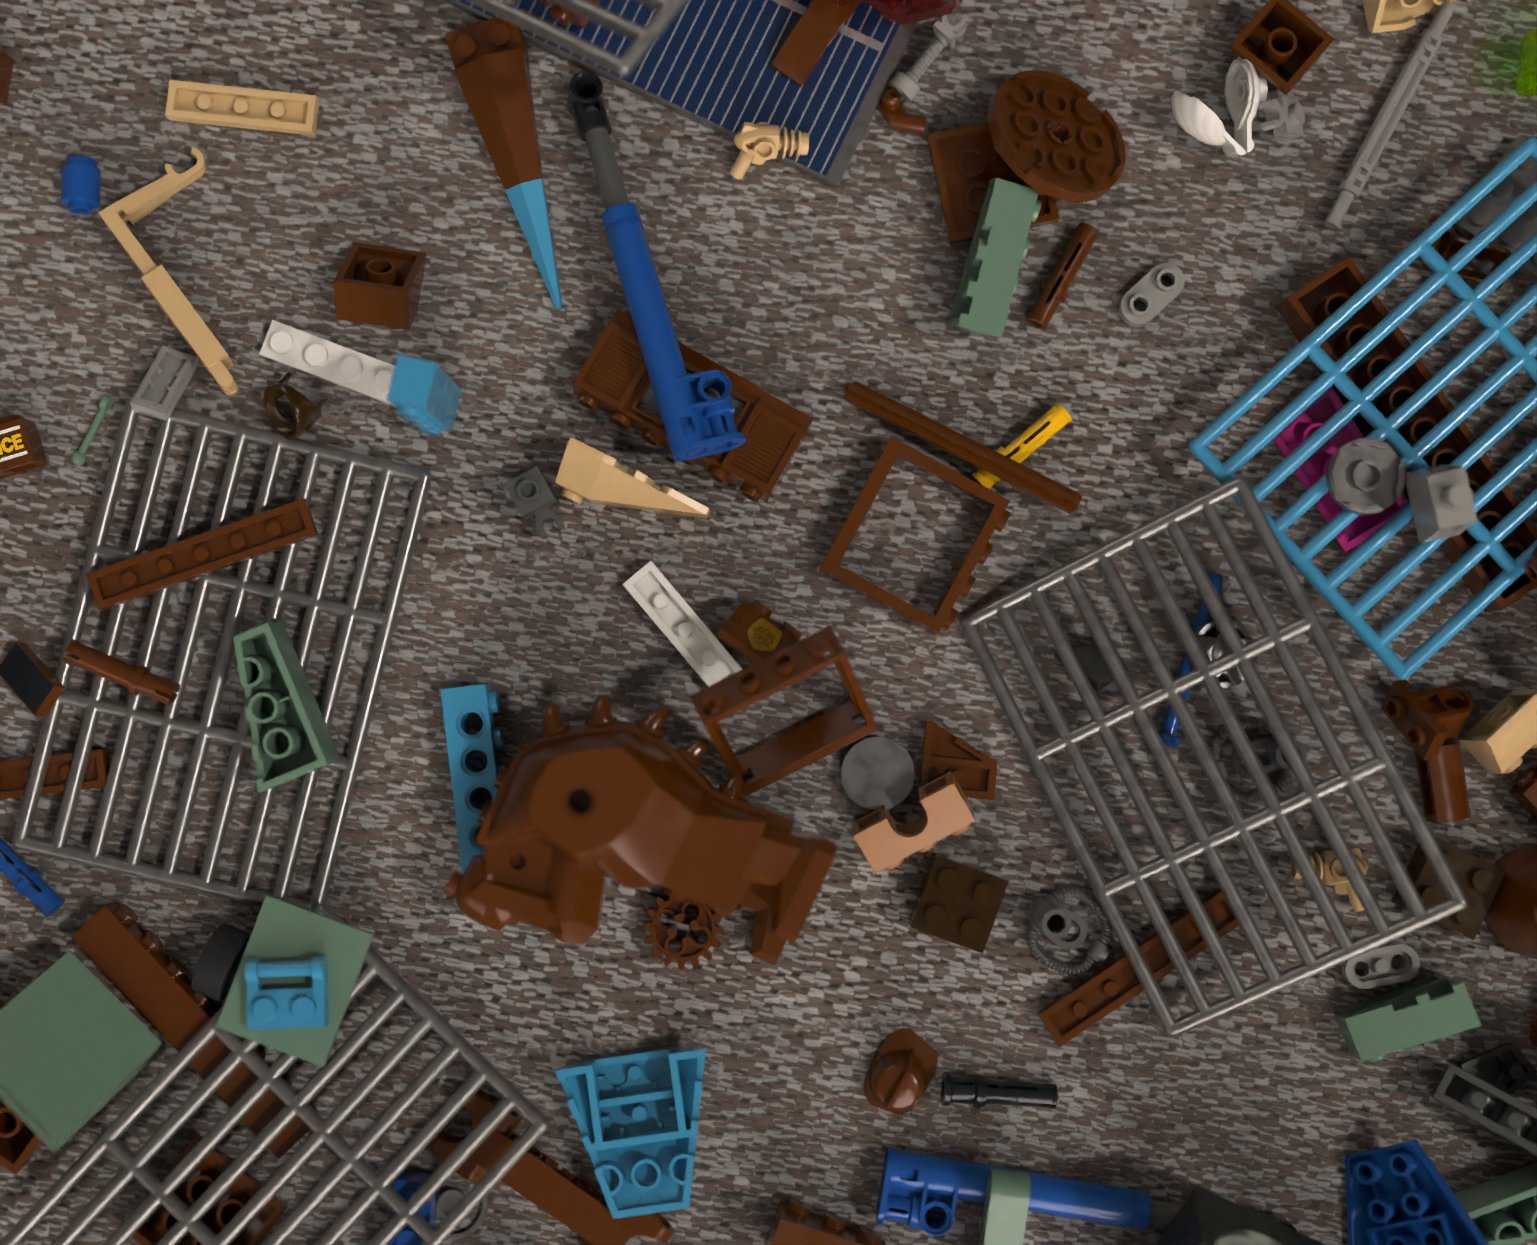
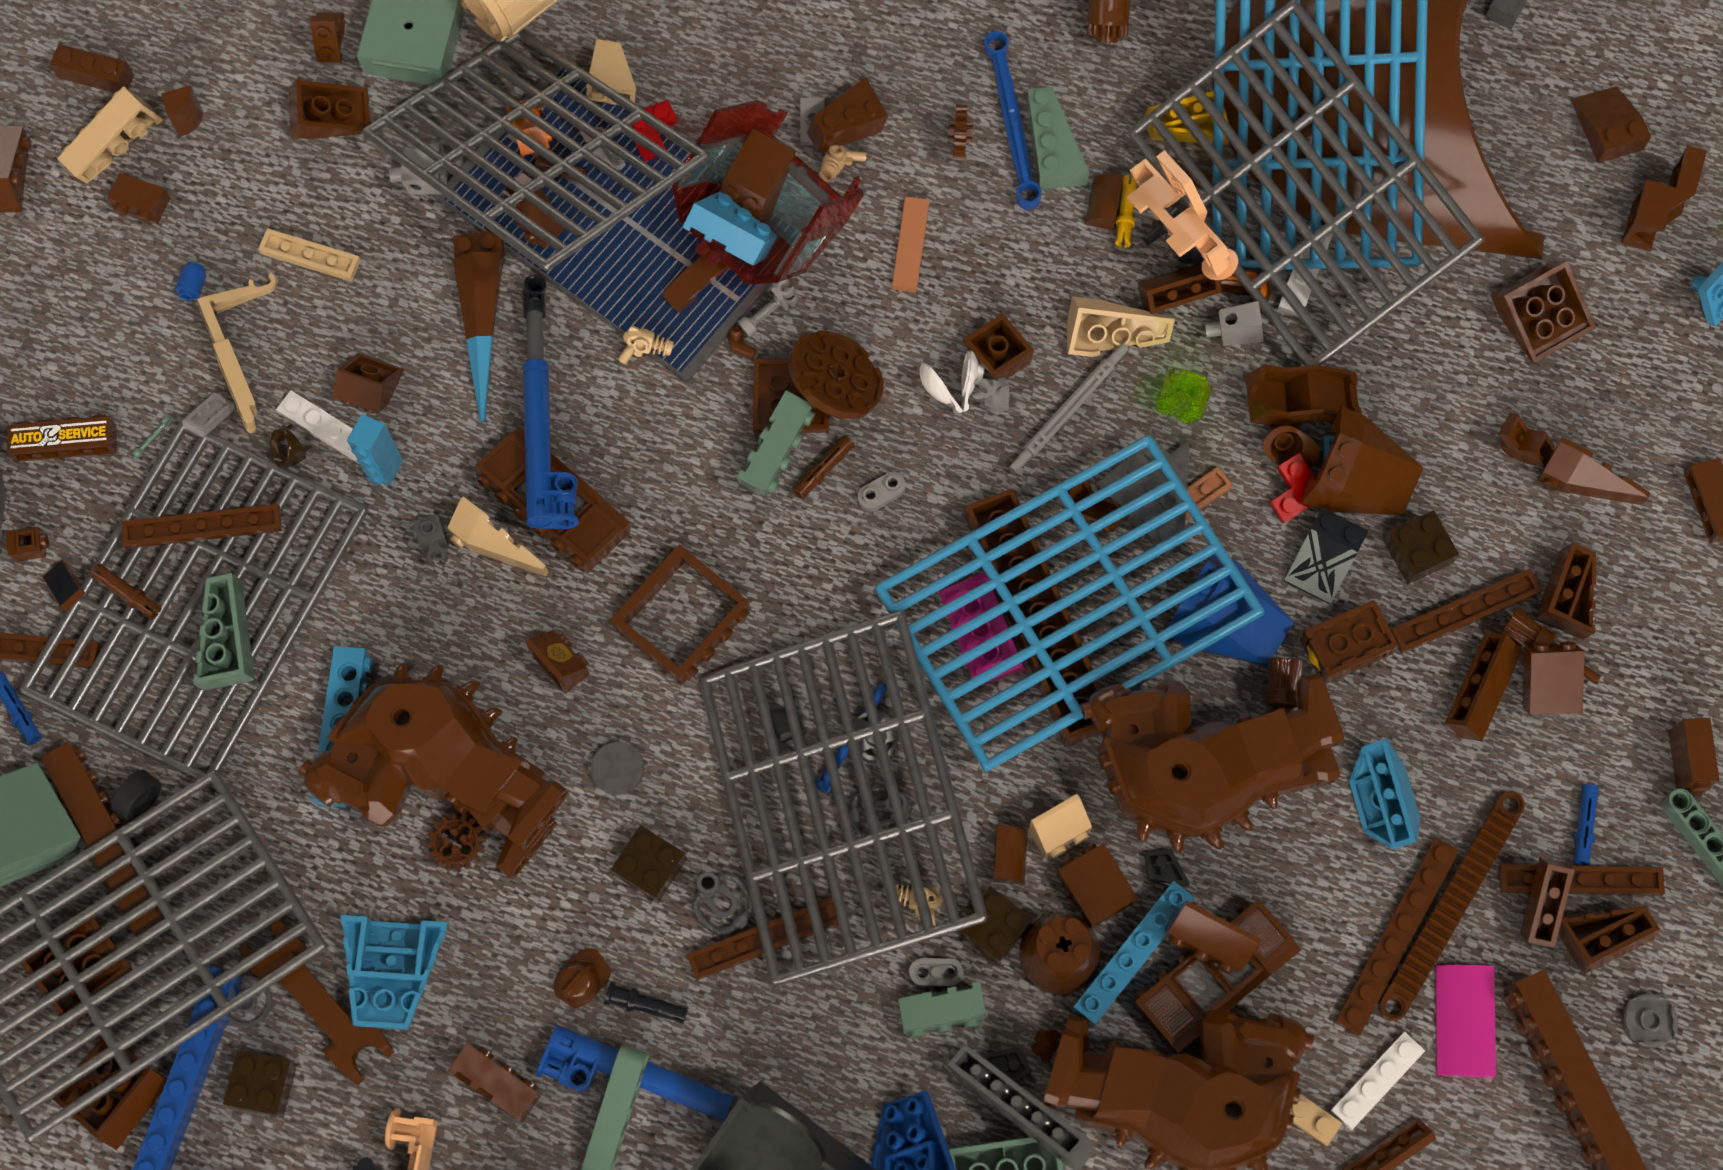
camera: 15 degrees right, 15 degrees down
sand green piece [216,895,374,1067] -> none
dark azure plate [245,956,329,1030] -> none
white plate [622,561,742,687] -> none
reddish brown window [690,626,878,797] -> none
reddish brown axle [844,381,1082,514] -> none
medium nougat arch [852,771,975,873] -> none
reddish brown wing [918,720,998,800] -> none
yellow pin [972,402,1072,490] -> none
flat silver tile [1326,438,1406,515] -> none
reddish brown pin [1381,680,1474,760] -> none
light grey torso [1405,464,1477,544] -> none

